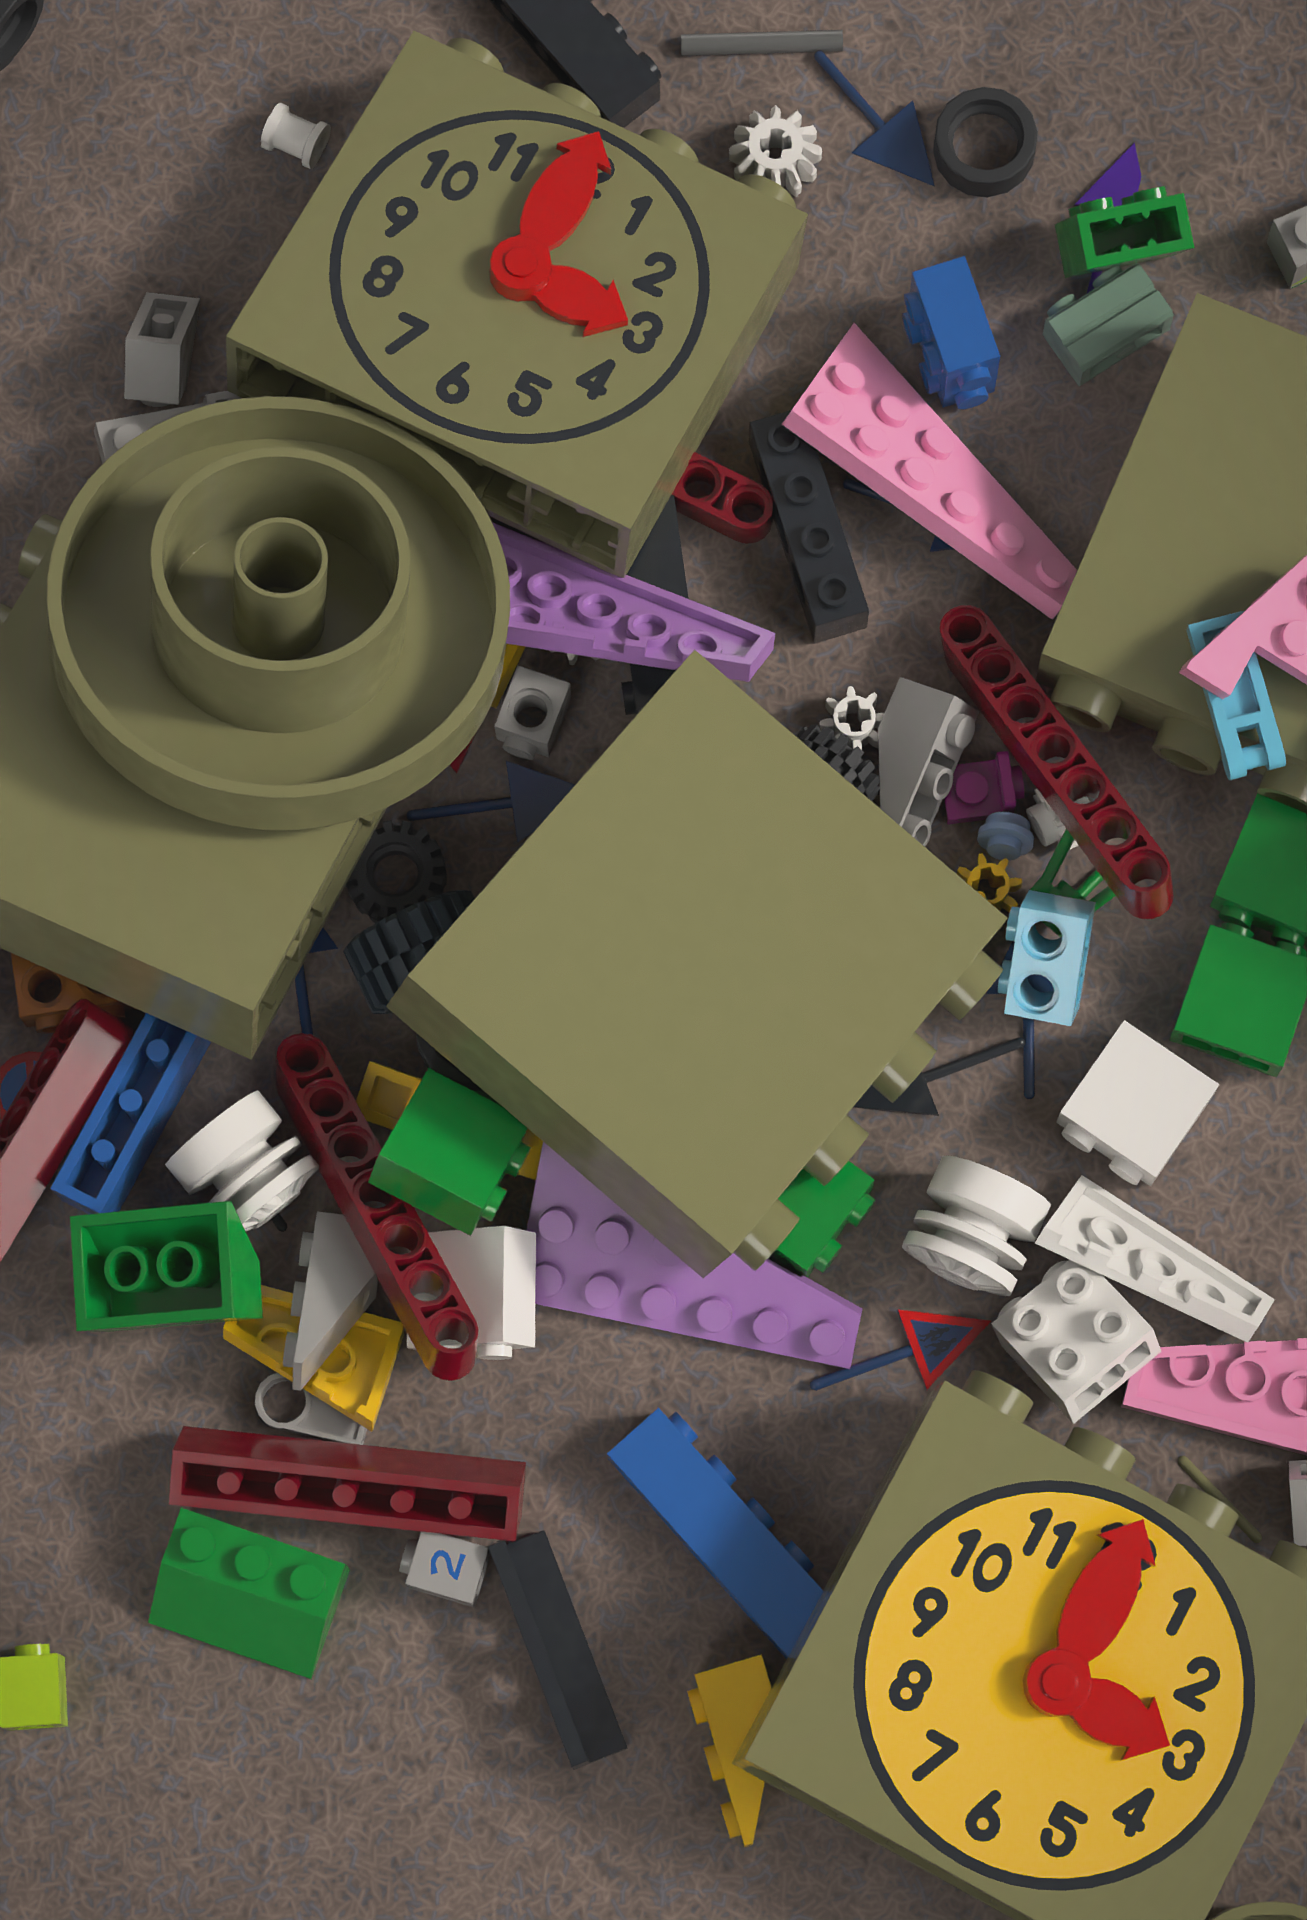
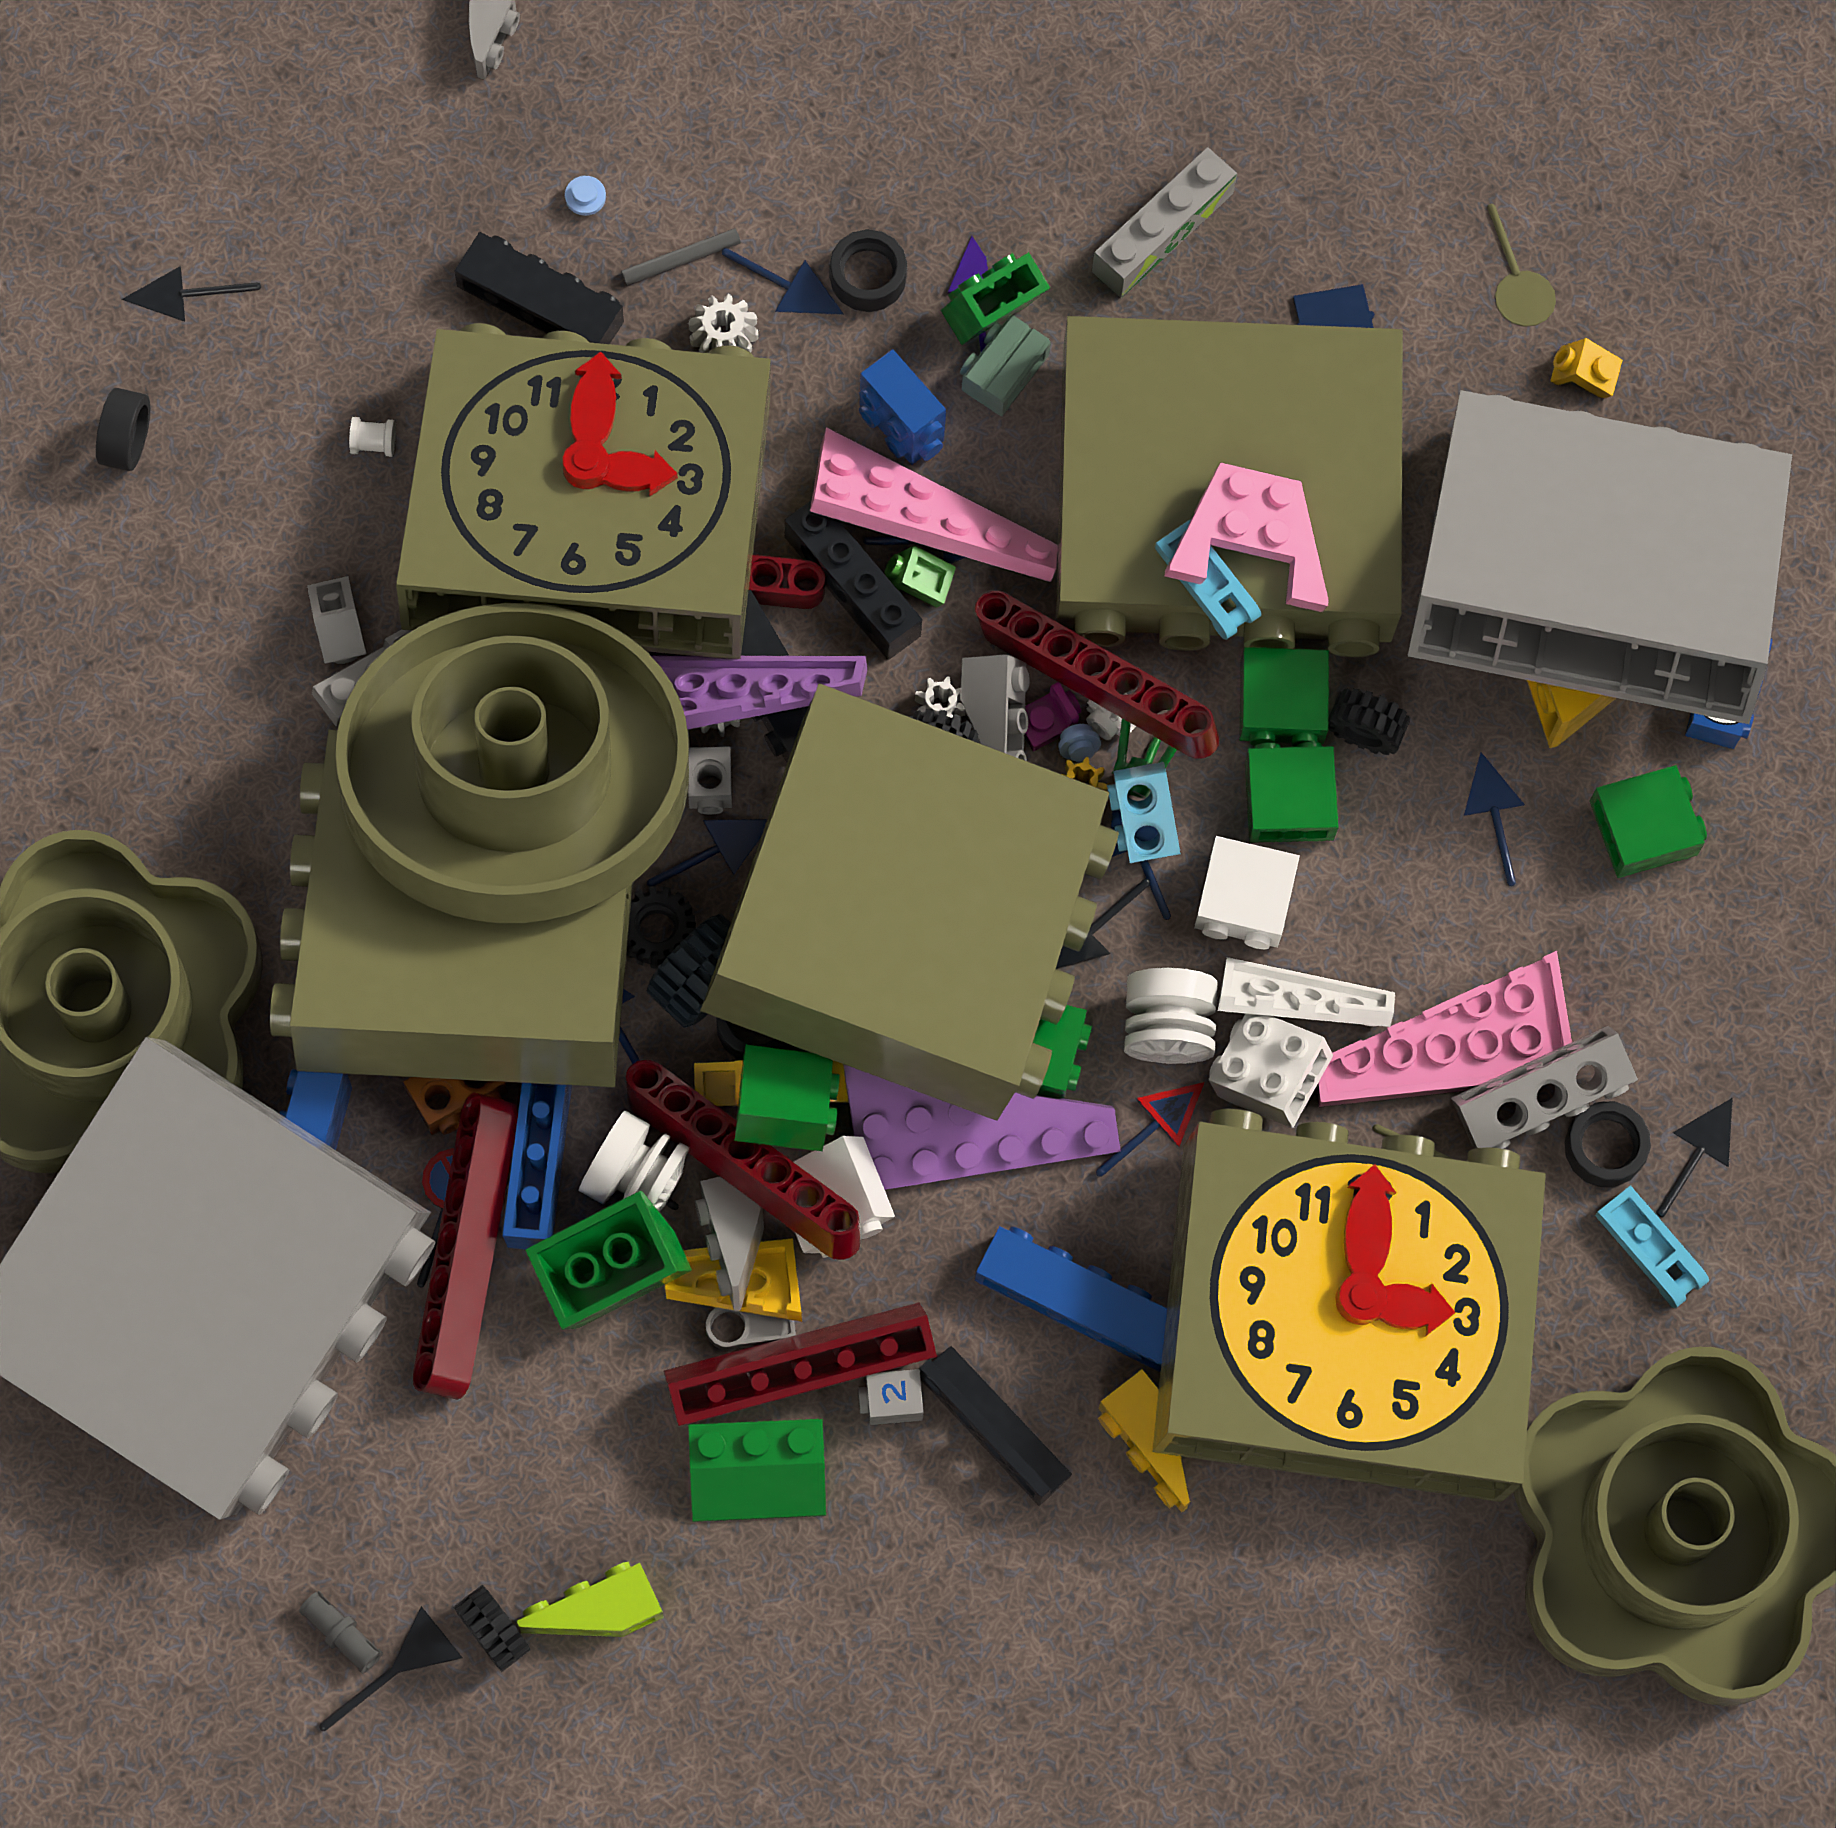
camera: 30 degrees left, 5 degrees down
none -> bright green bracket [884,546,956,608]

